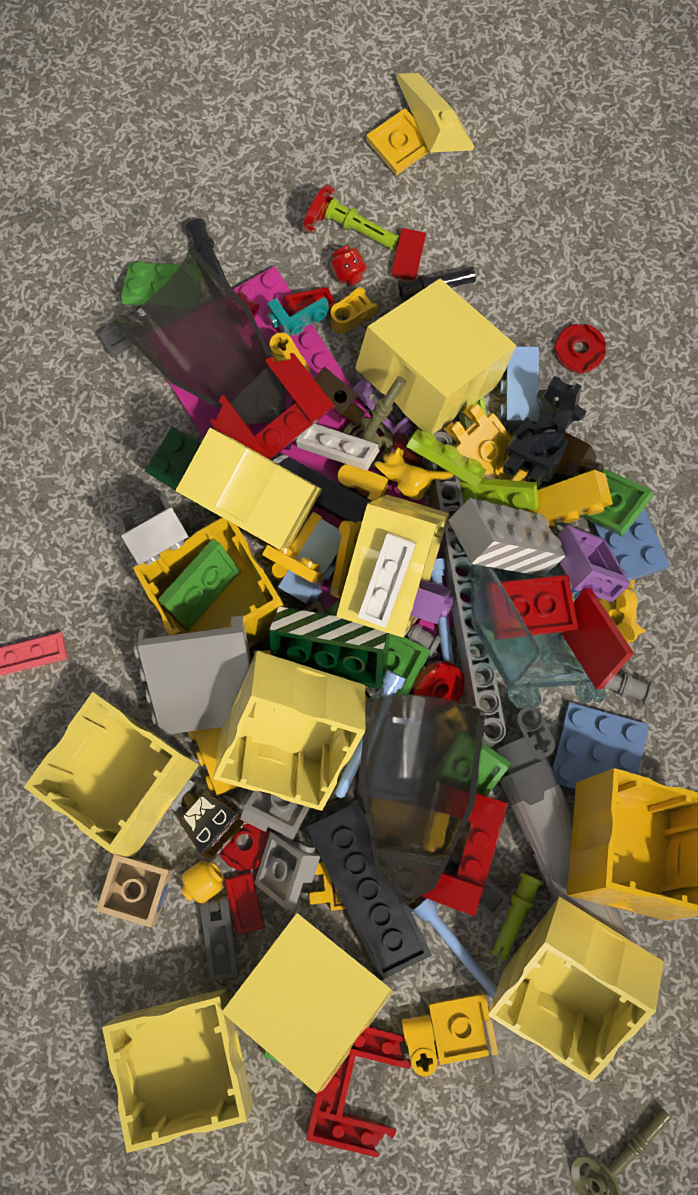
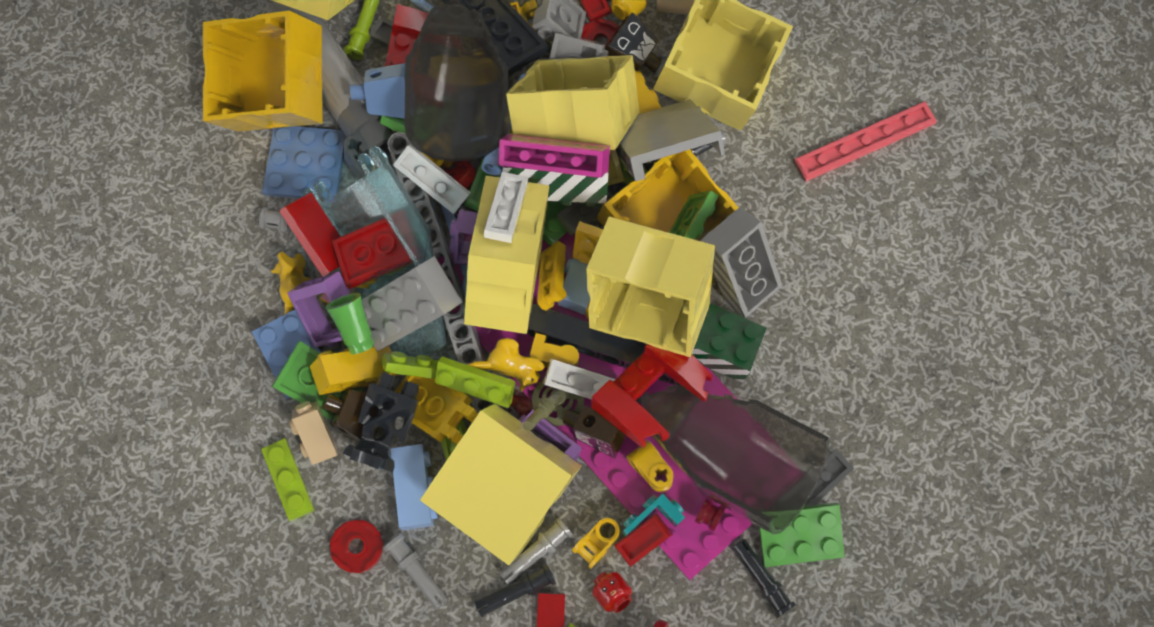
camera: 170 degrees right, 5 degrees down
none -> lime plate [261,438,315,522]
none -> tan brick [289,401,337,465]
none -> bright green plant [325,293,374,355]
none -> medium blue torso [350,63,410,118]
none -> light grey pin [383,534,449,611]
none -> white plate [393,144,471,214]
none -> dark pink brick [498,134,610,178]

